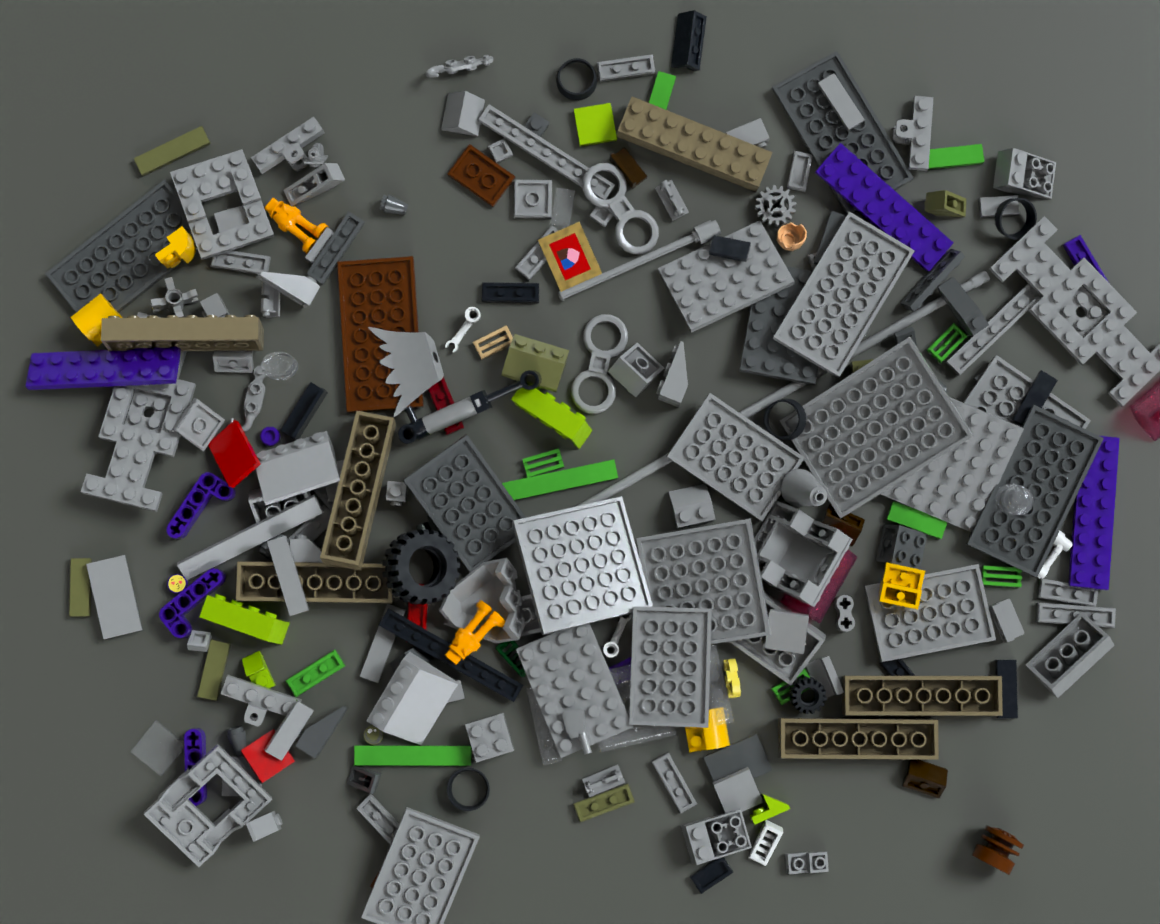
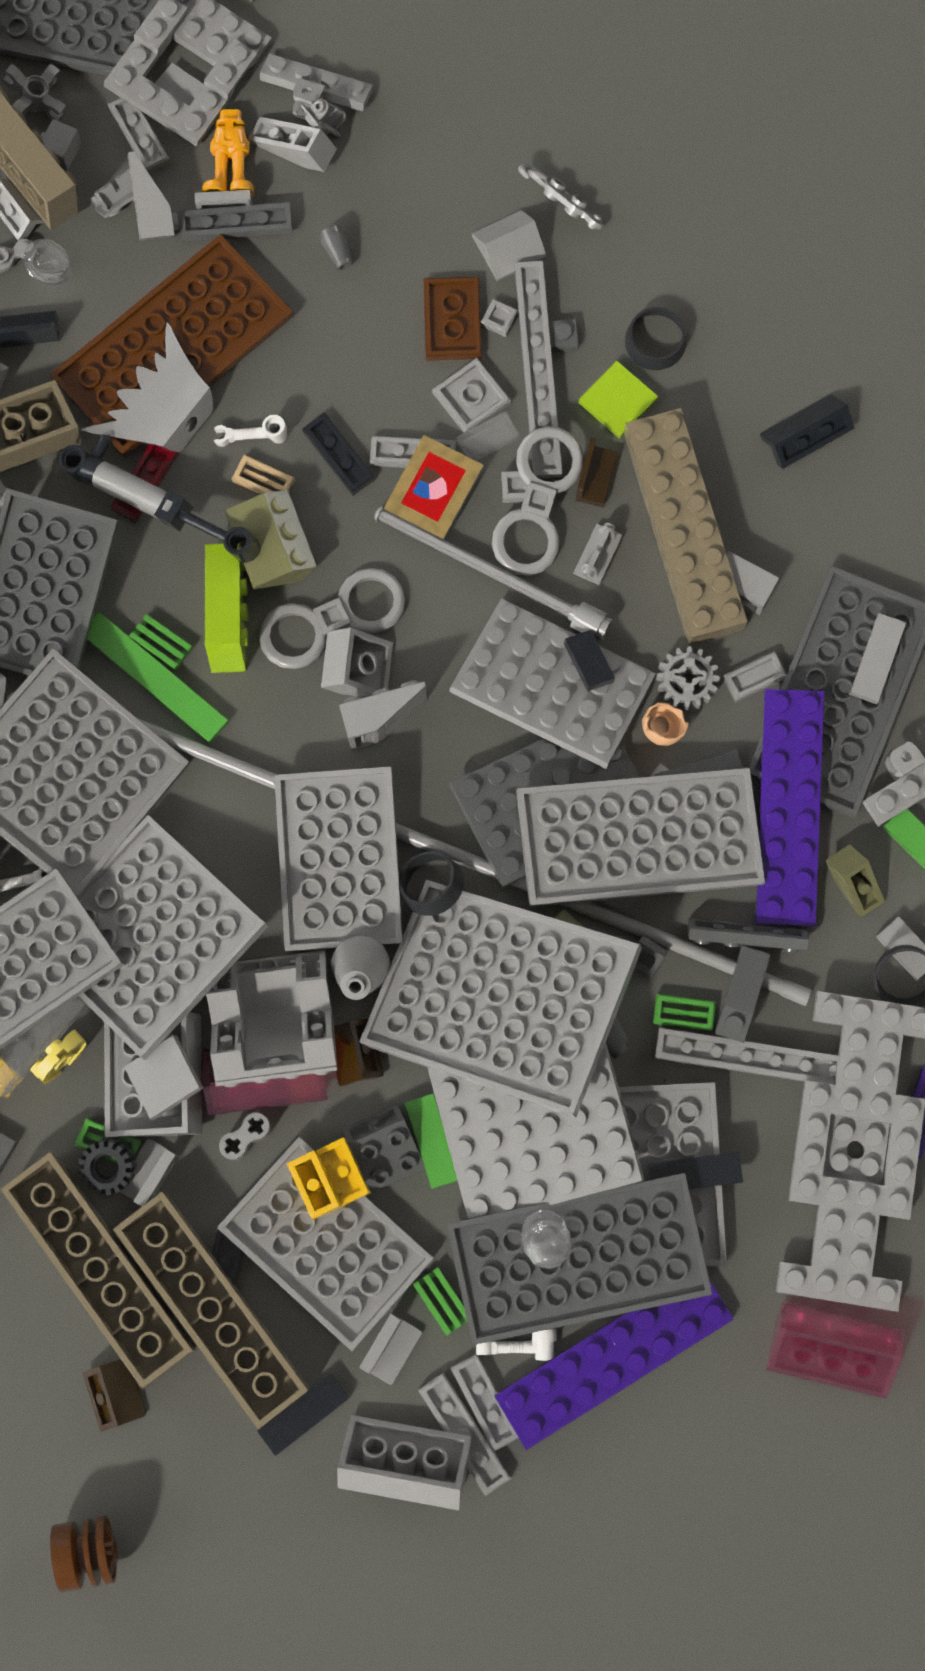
camera: 55 degrees right, 5 degrees down
yellow brick [155,226,196,269] -> none
light grey tile [597,54,655,82] -> none
bright green tile [649,71,676,110] -> none
light grey slope [668,484,716,529] -> none

